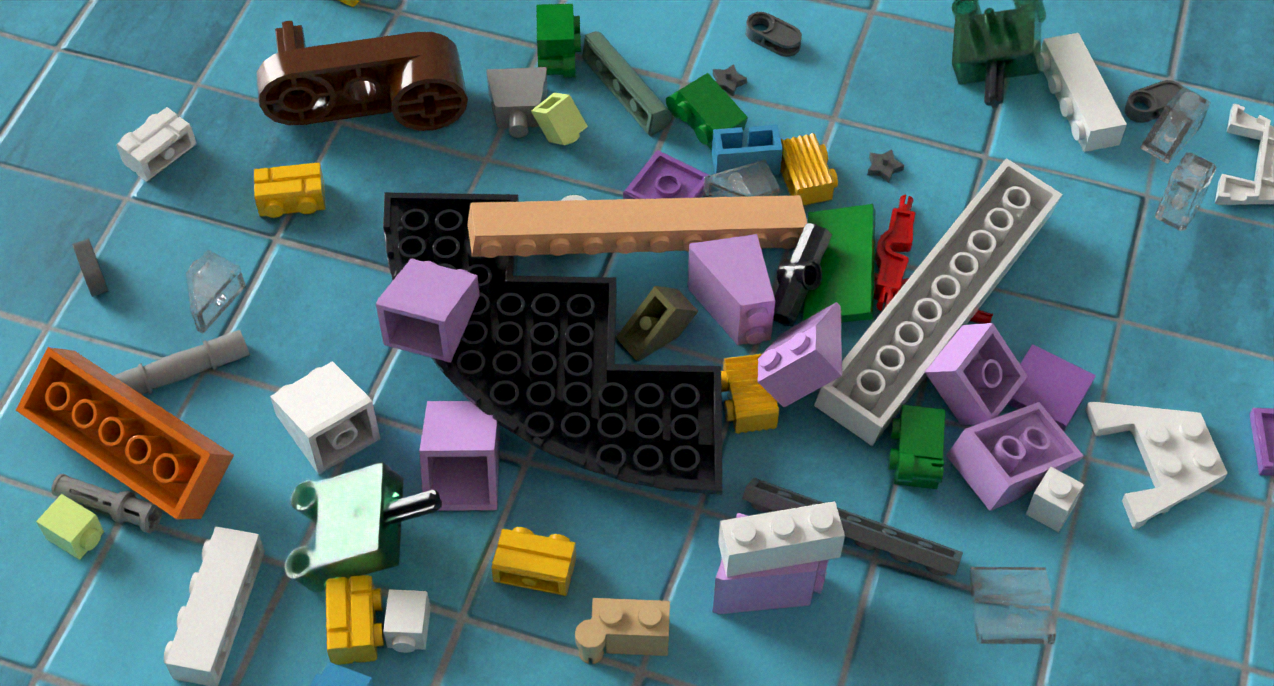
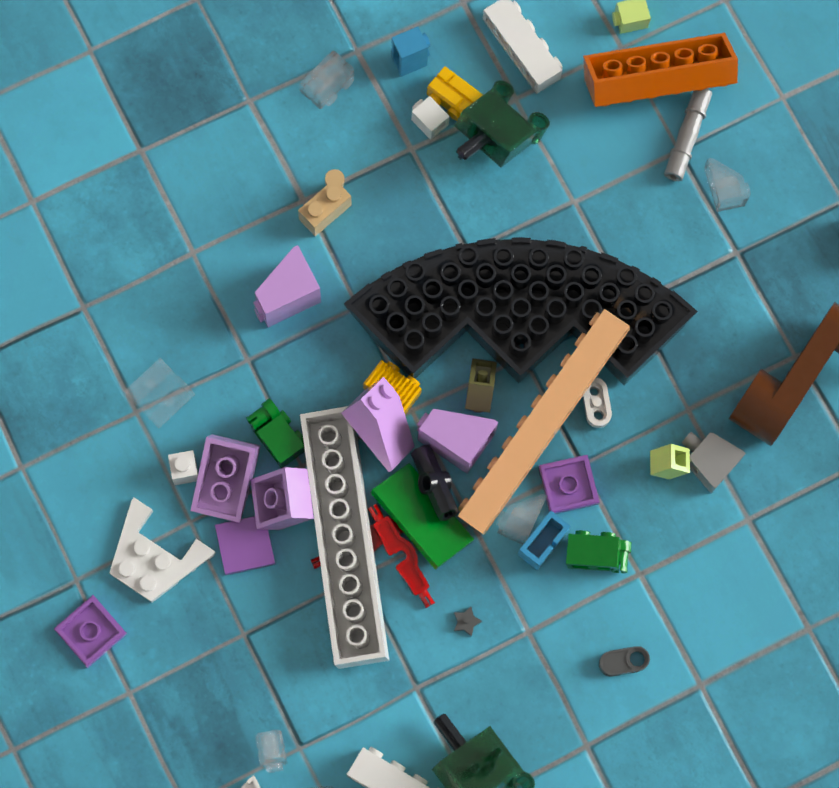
camera: 130 degrees right, 20 degrees up
light grey pin [51,474,163,533] -> none
dark grey beam [72,238,108,297] -> none
yellow brick [254,162,326,218] -> none
white slope [270,361,380,475] -> none
lavender slope [376,259,480,363] -> none
lavender slope [419,401,500,511] -> none
yellow brick [491,527,577,596] -> none
green hinge [536,4,581,78] -> none
sand green brick [582,31,672,136] -> none
dark grey piece [713,64,747,96] -> none
white brick [718,501,845,577] -> none
dark grey plate [742,478,963,576] -> none
yellow brick [780,133,838,205] -> none

